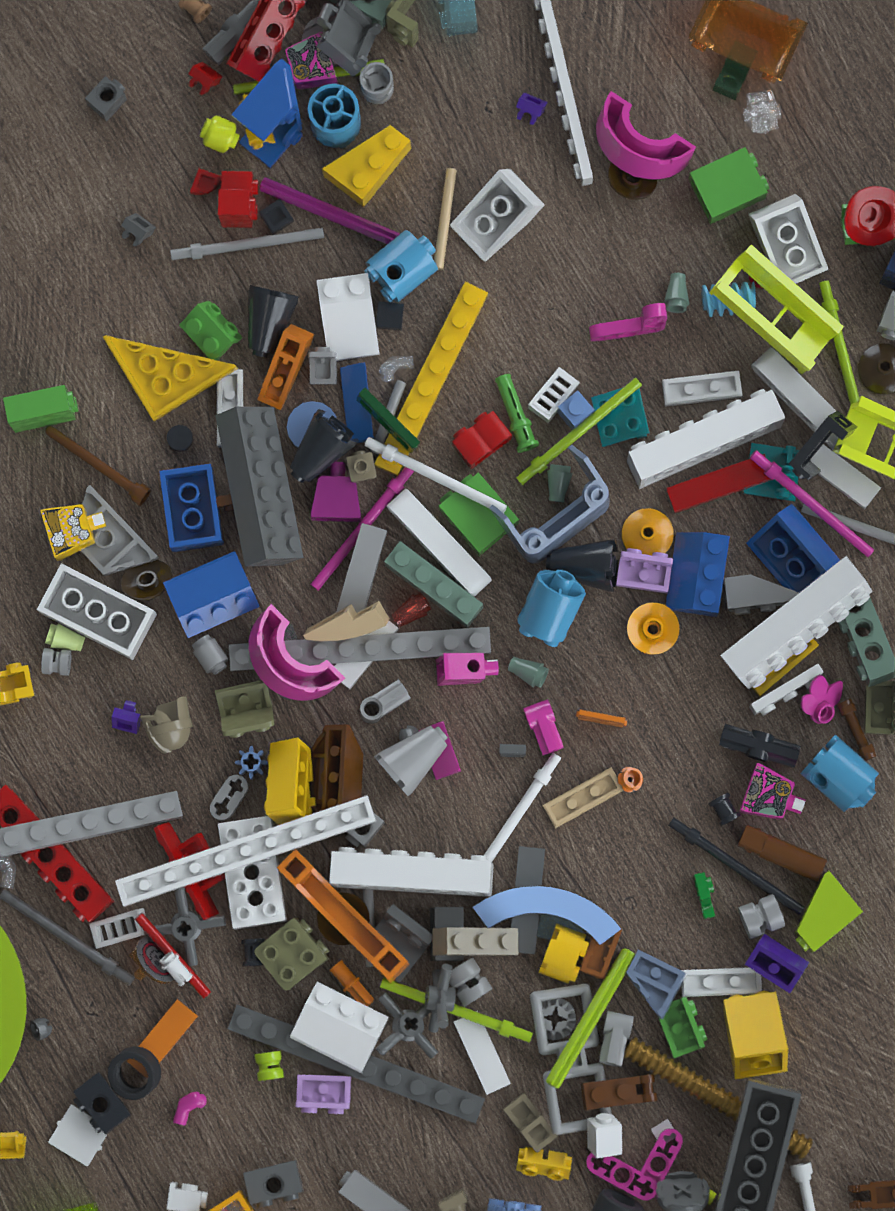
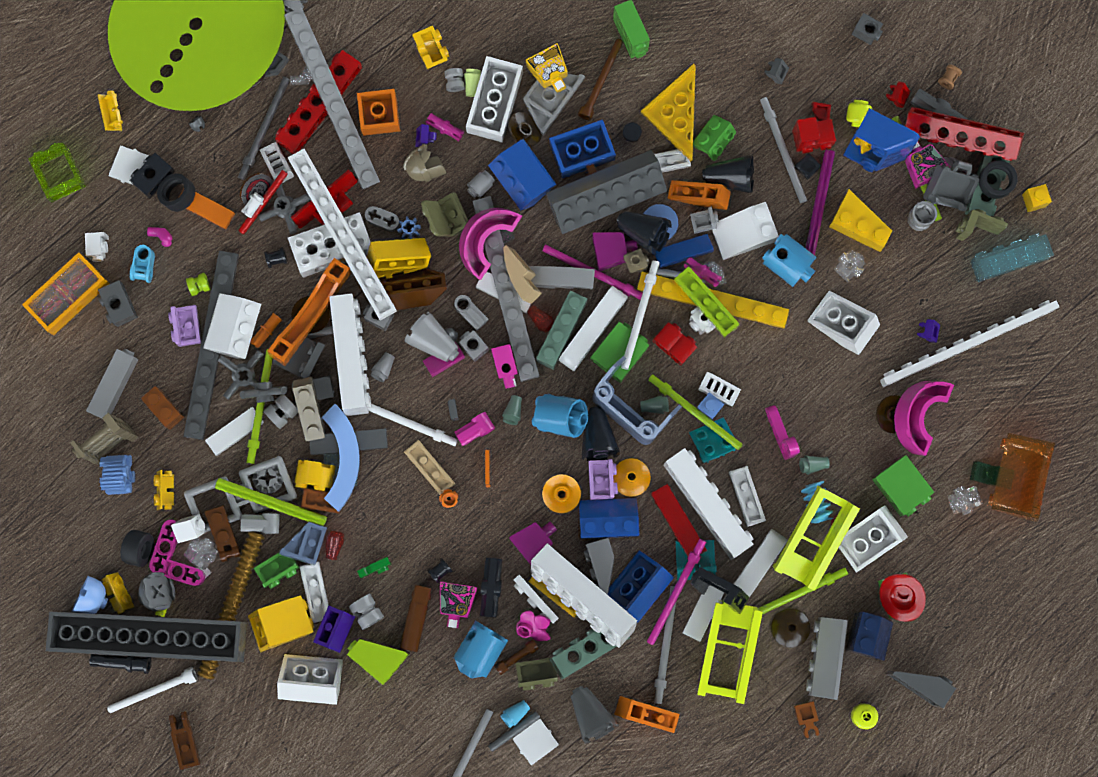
camera: 75 degrees right, 0 degrees up
olive bracket [255,917,330,990] -> none
dark azure cylinder [308,84,361,148] -> none
dark green tile [356,388,421,454] -> none
black tile [376,301,404,331] -> none
tan bar [434,168,457,270] -> none
bright green pin [495,374,539,453] -> none
dark tan slope [502,1092,558,1153] -> none
black bar [668,817,805,915] -> none
none -> medium azure piece [130,245,155,283]
none -> dark orange brick [141,386,185,430]
none -> clear brick [184,537,219,571]
none -> white slope [277,654,343,705]
none -> clear red cone [325,530,345,560]
none -> orange brick [357,89,400,136]
none -> light grey cone [371,352,395,382]
none -> dark pink pin [426,113,464,142]
none -> light grey brick [459,330,489,362]
none -> magenta torso [509,521,557,565]
none -> lime fence [674,267,739,338]
none -> dark pink pin [684,257,722,287]
none -> white brick [689,307,715,335]
none -> clear brick [834,251,866,282]

